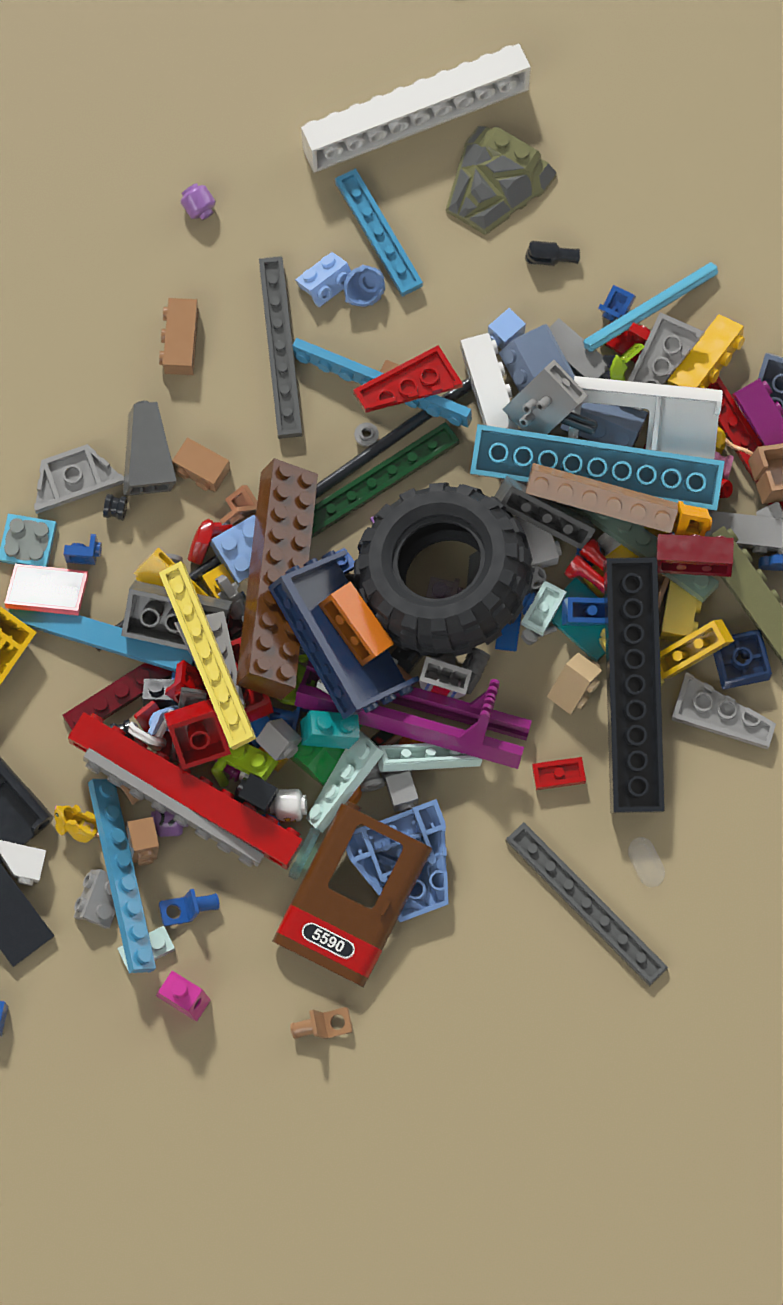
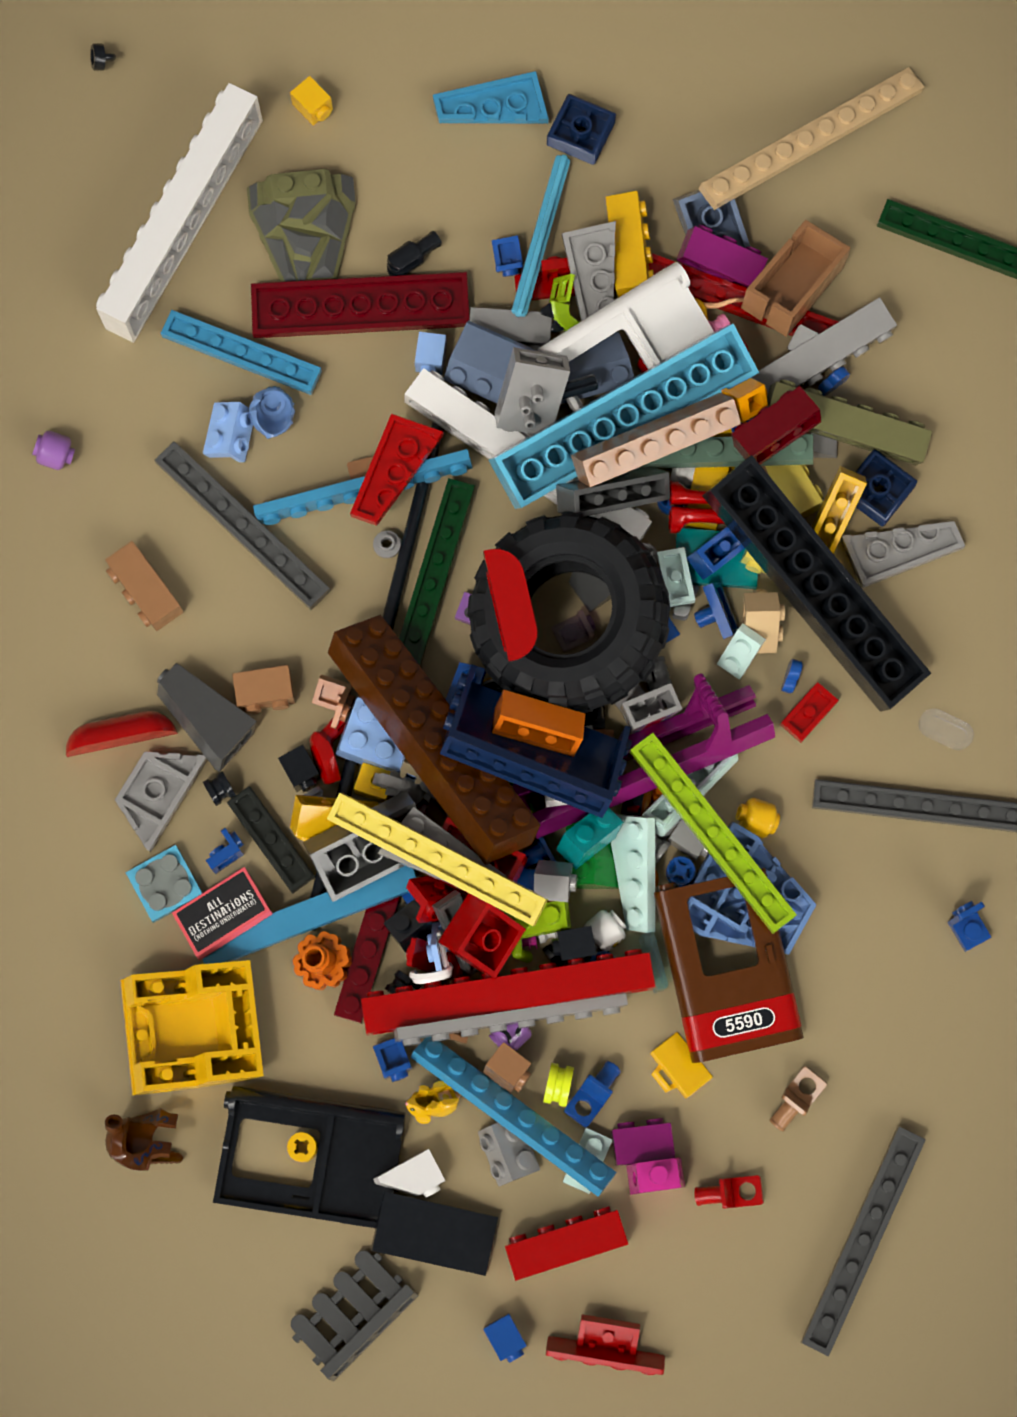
camera: 40 degrees left, 5 degrees up
none -> red brick [66,711,178,757]
none -> pearl dark grey tile [227,786,315,894]
none -> dark red plate [251,272,470,338]
none -> black brick [278,745,321,792]
none -> yellow brick [290,76,333,126]
none -> orange plant [293,931,352,991]
none -> blue bracket [373,1038,412,1082]
none -> dark azure wing [433,71,549,124]
none -> red brick [483,549,537,662]
none -> red brick [505,1206,629,1281]
none -> neon yellow wheel [543,1062,574,1107]
none -> red bracket [546,1314,665,1375]
none -> dark blue brick [547,94,616,165]
none -> magenta brick [612,1118,675,1166]
none -> lime plate [630,733,797,934]
none -> yellow piece [650,1032,713,1099]
none -> blue wheel [666,856,695,887]
none -> blue tile [694,582,739,639]
none -> red bracket [694,1175,764,1209]
none -> light aqua plate [717,623,766,680]
none -> yellow head [736,797,780,838]
none -> blue tile [781,659,803,694]
none -> dark grey plate [800,1127,926,1357]
none -> light grey slope [809,432,837,458]
none -> blue bracket [948,901,992,952]

